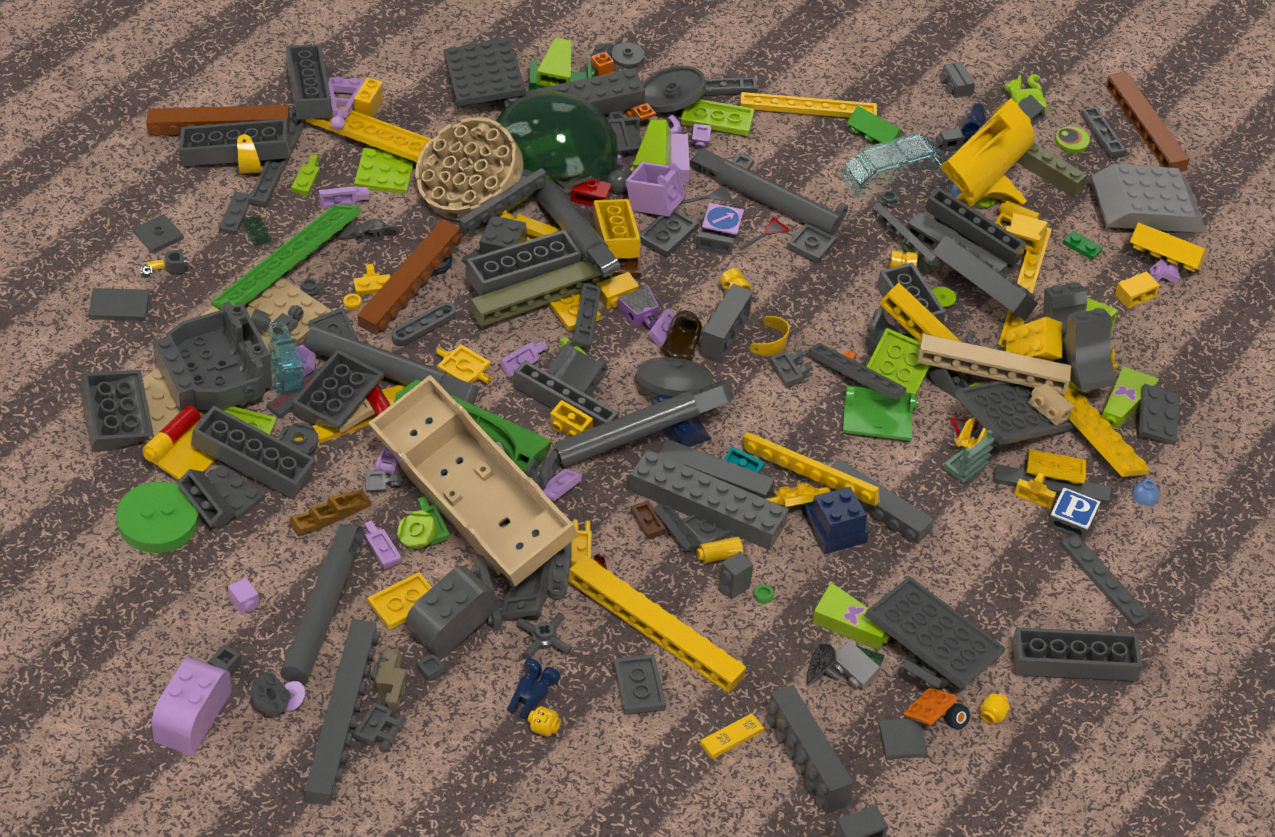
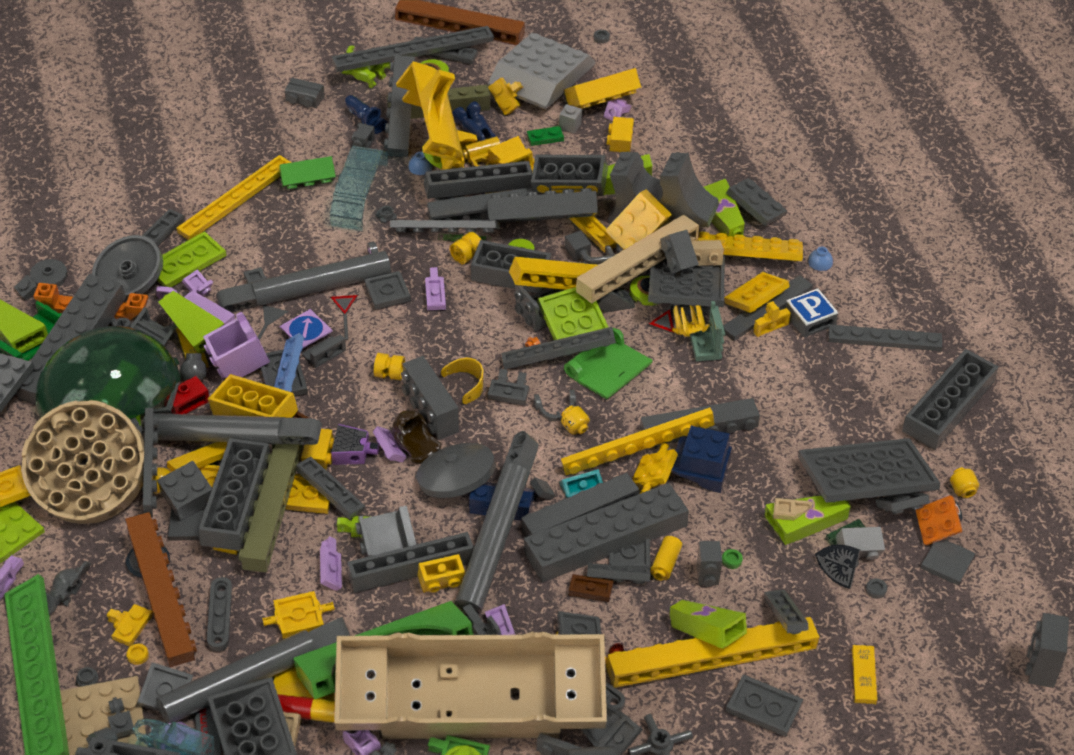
camera: 50 degrees left, 0 degrees up
dark grey brick [766,685,853,814] -> none
none -> medium blue plate [274,333,304,392]
none -> dark grey plate [331,26,494,72]
none -> lavender hinge [425,267,446,310]
none -> dark blue piece [452,102,496,142]
none -> yellow hinge [488,77,523,115]
none -> dark grey tile [530,477,556,500]
none -> dark grey brick [531,155,608,196]
none -> dark grey piece [533,389,576,422]
none -> dark grey tile [557,611,601,635]
none -> light grey brick [559,104,582,134]
none -> yellow head [561,405,590,435]
none -> dark grey brick [565,231,591,261]
none -> dark grey tile [593,29,610,44]
none -> dark grey brick [660,230,699,274]
none -> lime slope [669,600,747,648]
none -> dark grey plate [764,589,808,634]
none -> tan tile [773,498,813,520]
none -> dark grey tile [866,578,887,599]

